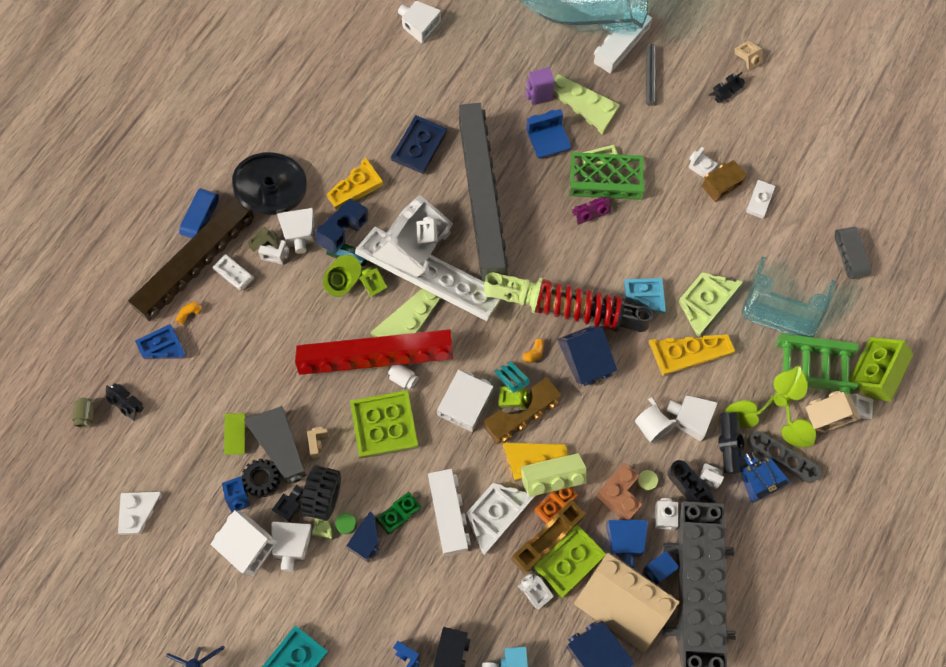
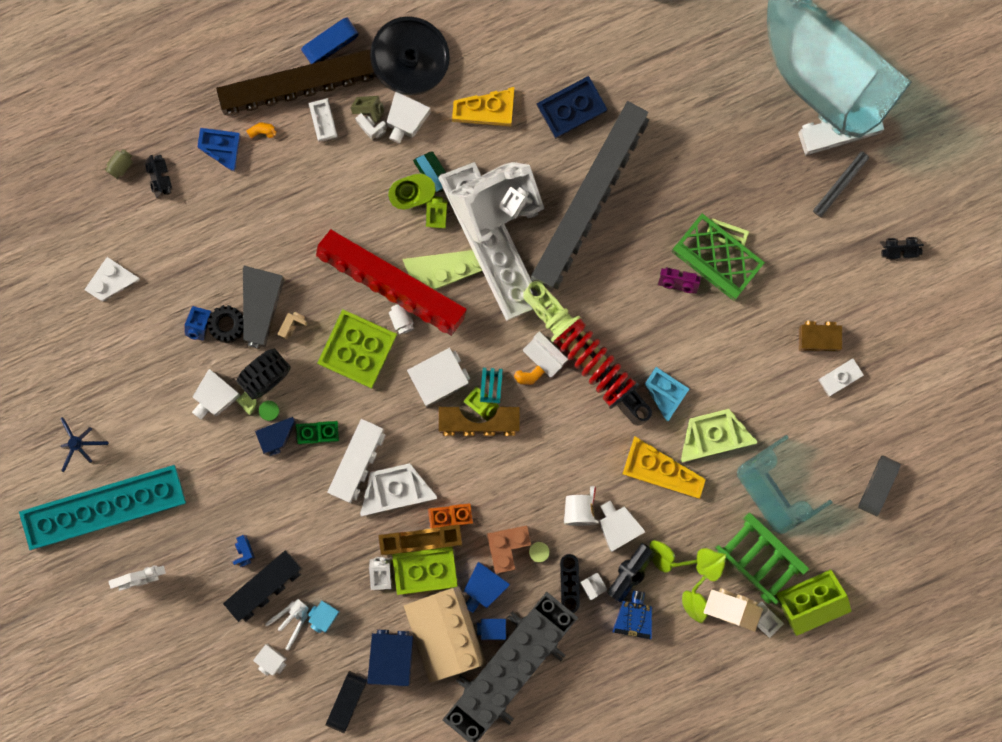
camera: 40 degrees right, 15 degrees up
white brick [210,510,277,576] -> none
lime slope [224,413,245,455] -> none
black plate [272,484,303,522] -> none
dark blue arch [315,199,368,254] -> none
yellow wing [503,443,569,482] -> none
yellowish green brick [521,453,587,497] -> none
medium lavender brick [525,67,555,105] -> none
blue bracket [526,109,571,159] -> none
yellowish green wing [553,74,620,134] -> none
dark blue slope [557,326,617,386] -> none
white brick [654,498,678,530] -> none
white bracket [688,147,718,178] -> none
tan bracket [734,41,763,70] -> none
dark grey beam [748,431,821,483] -> none
none -> white panel [523,331,568,378]

